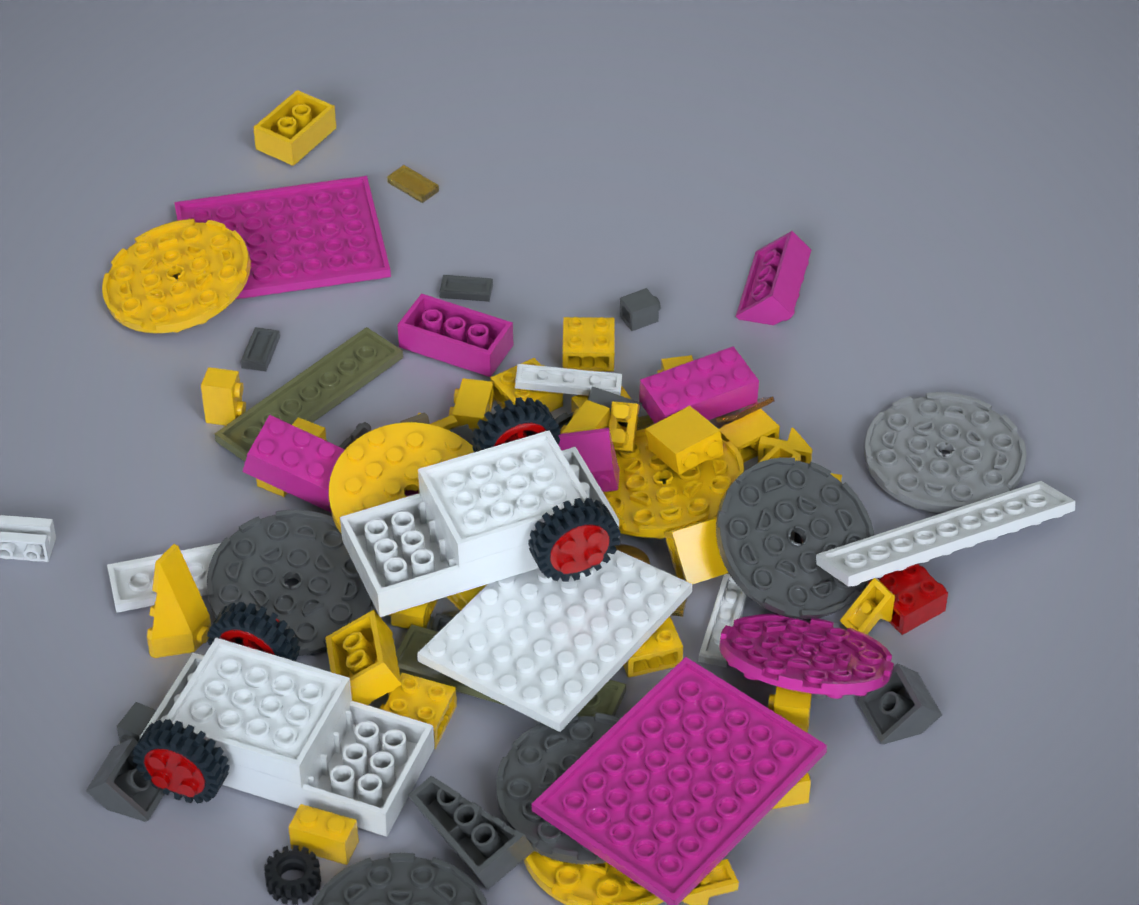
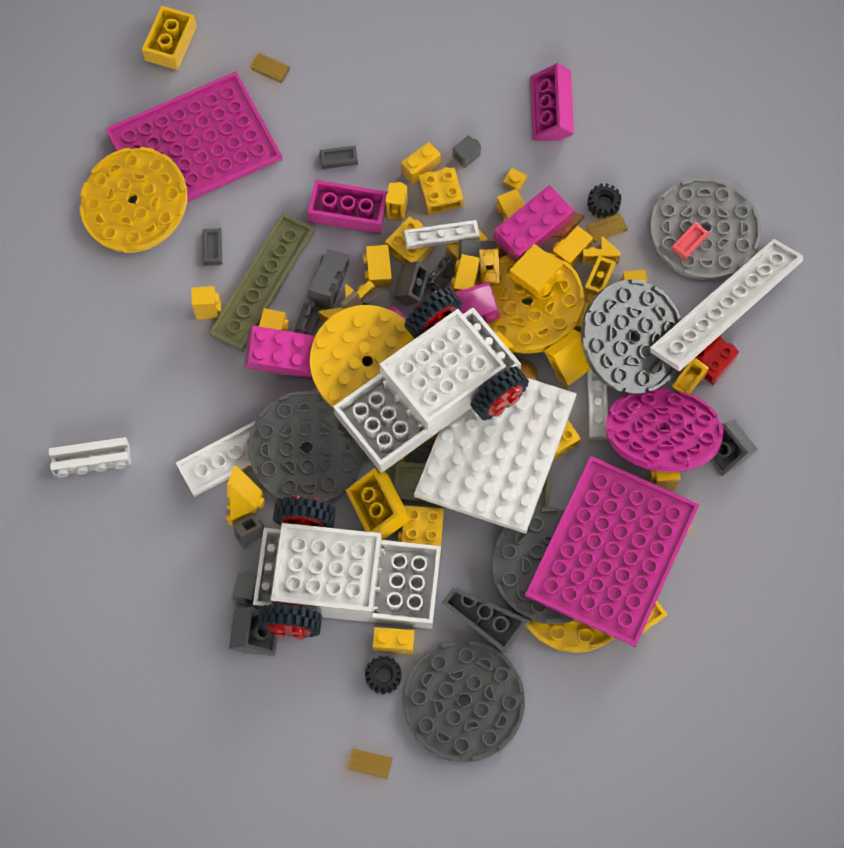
camera: 15 degrees left, 25 degrees up
none -> dark grey brick [233,514,265,549]
none -> dark grey wedge [308,249,350,310]
none -> yellow brick [386,182,408,221]
none -> yellow brick [401,142,441,185]
none -> yellow plate [503,168,528,192]
none -> clear yellow tile [586,213,628,243]
none -> black tyre [587,183,622,219]
none -> coral tile [671,222,709,260]

